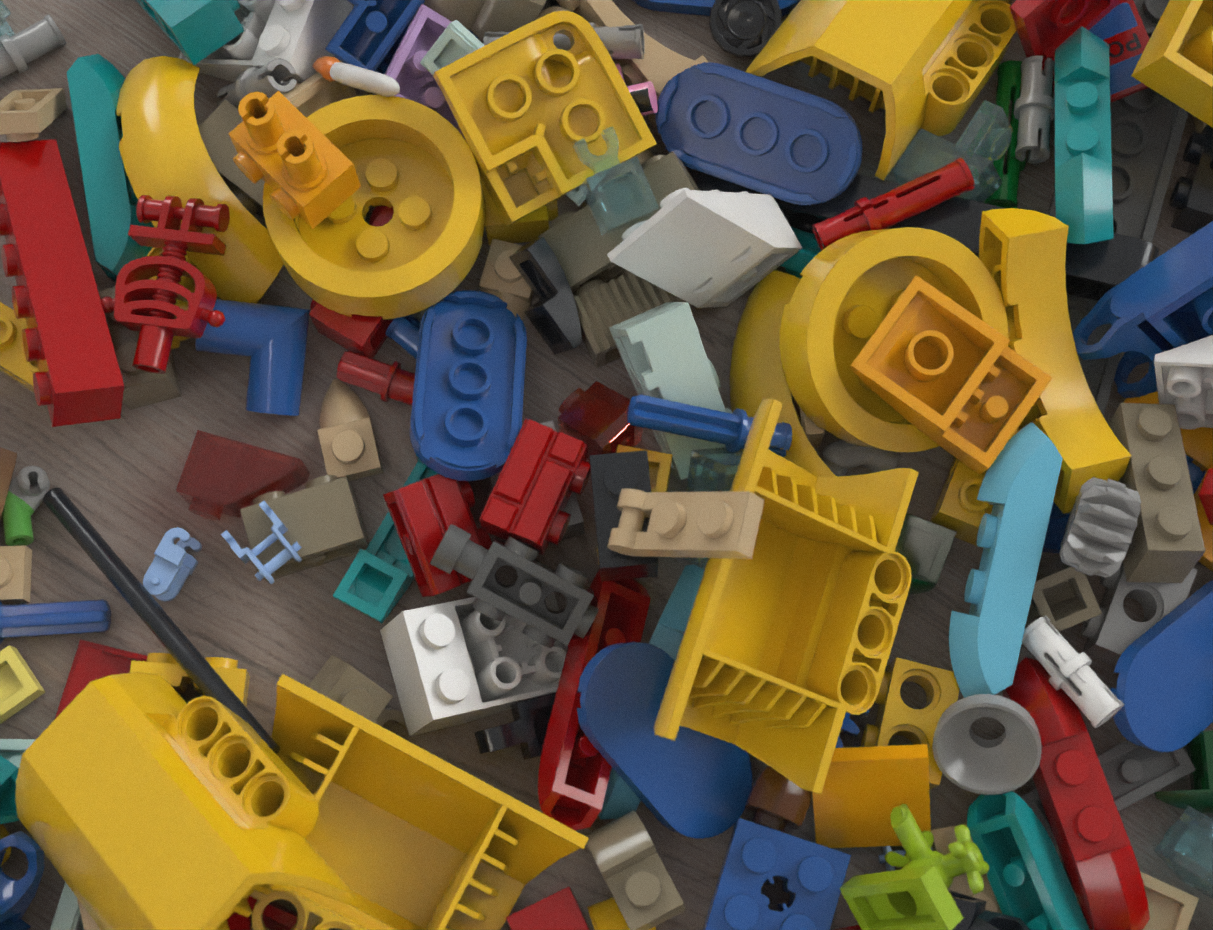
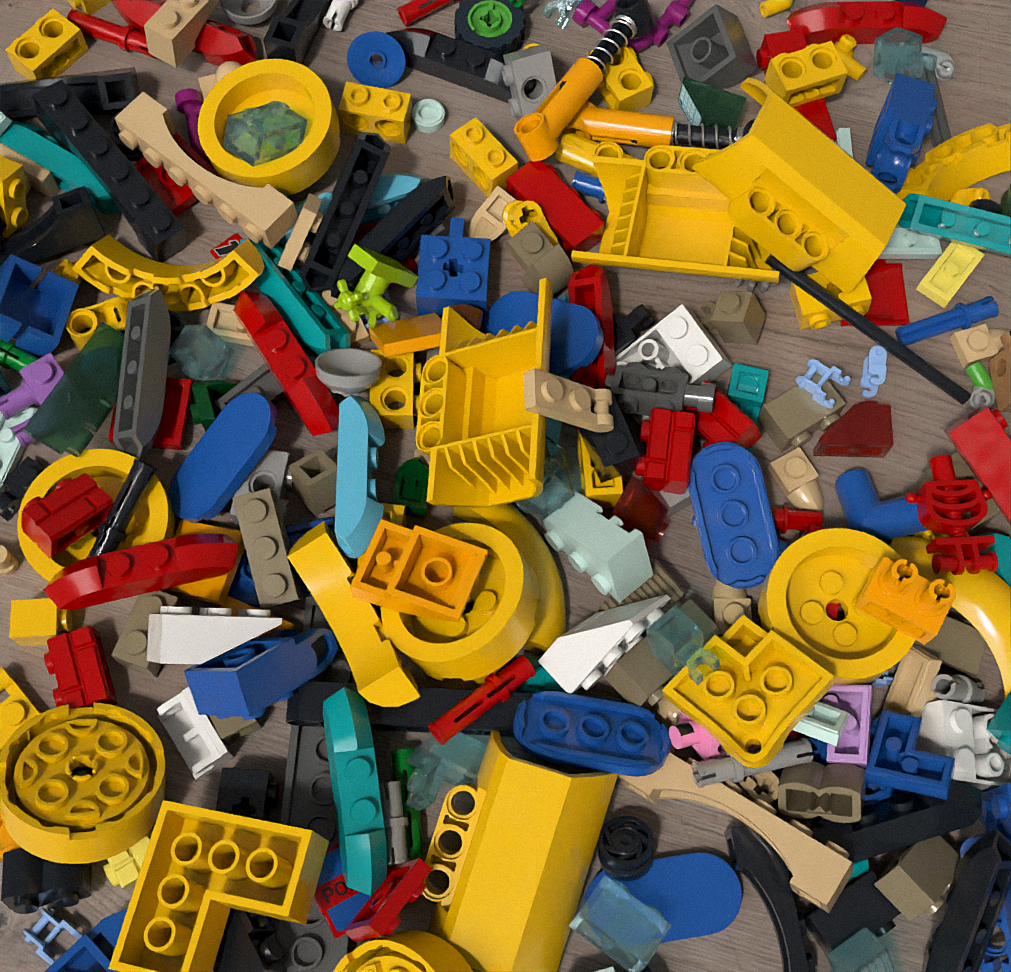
camera: 160 degrees right, 5 degrees down
white piece [313,56,400,97] -> none
black slope [509,237,582,354] -> none
blue axle [627,395,792,458] -> none
white pin [1022,616,1124,728] -> none
light grey gear [1059,477,1141,578] -> none

